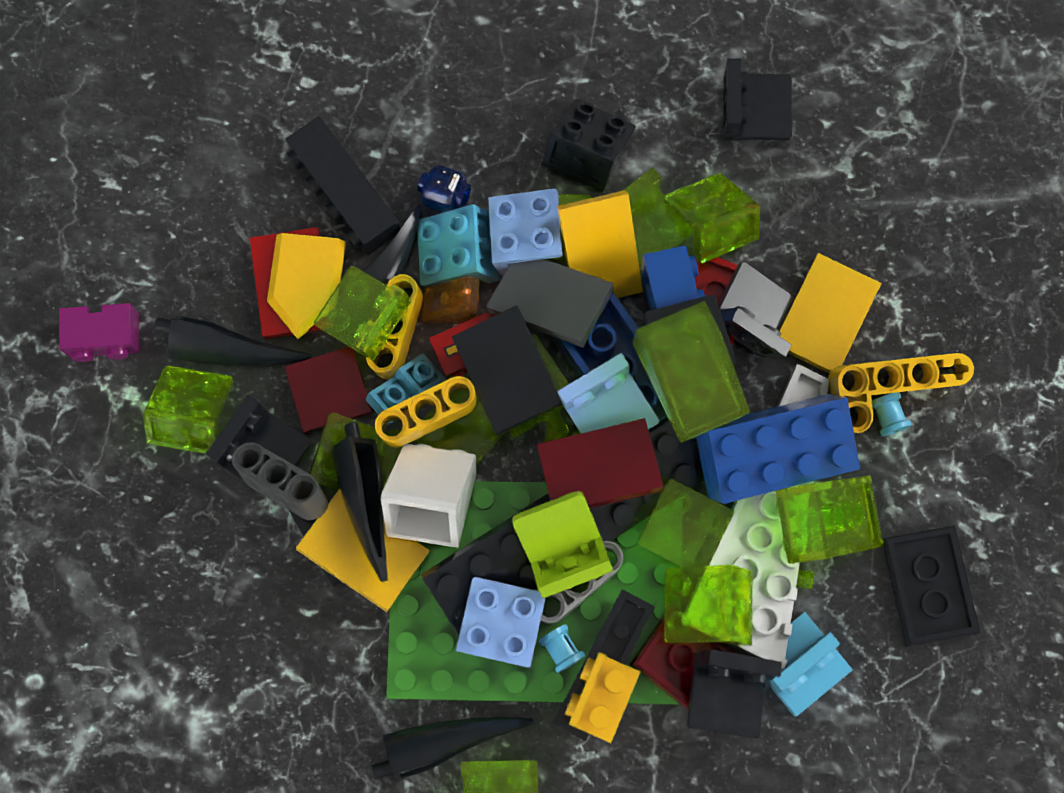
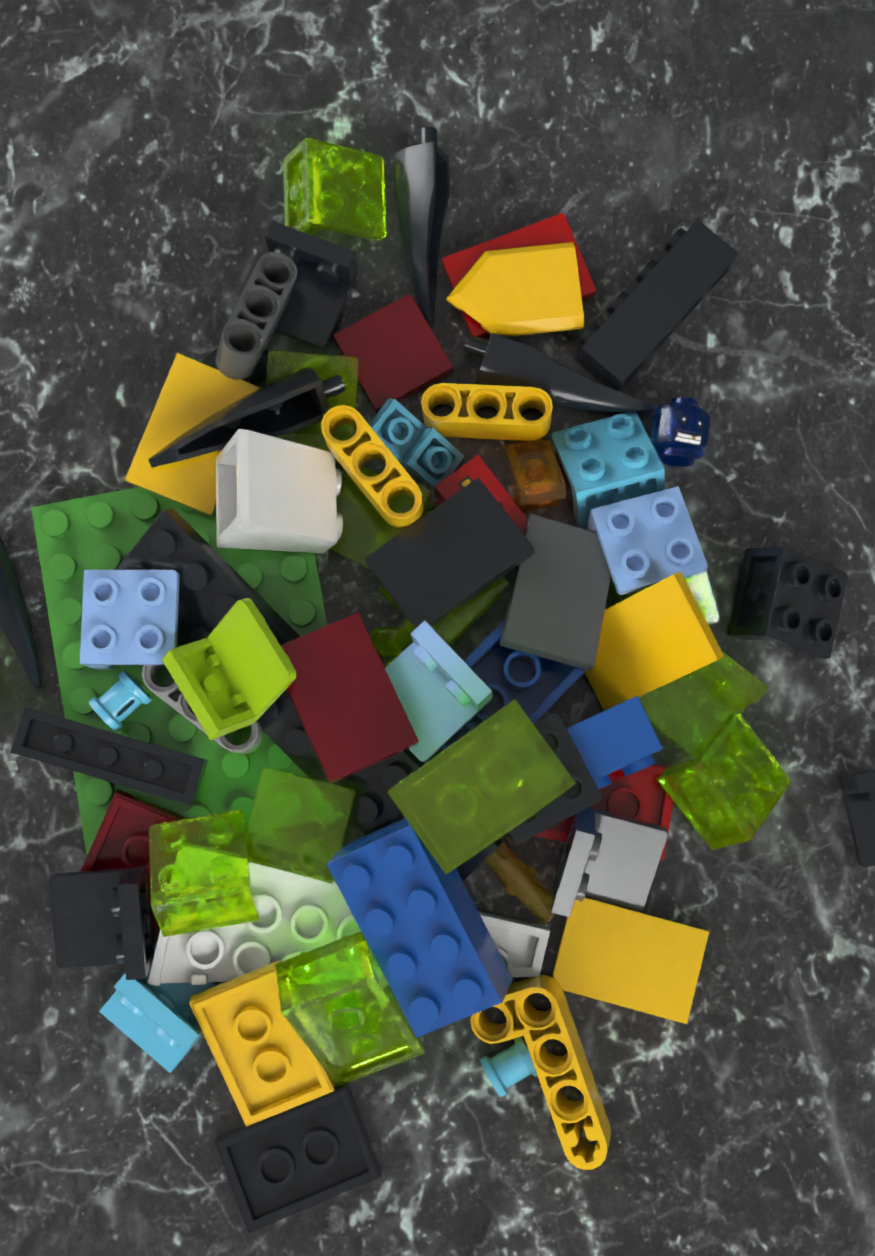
camera: 75 degrees right, 5 degrees up
magenta brick [59,303,140,362] -> none
clear neon green bracket [314,266,412,361] -> none
yellow bracket [565,652,640,743] -> none
none -> yellow tile [189,960,334,1127]
none -> clear yellow pin [484,836,554,925]

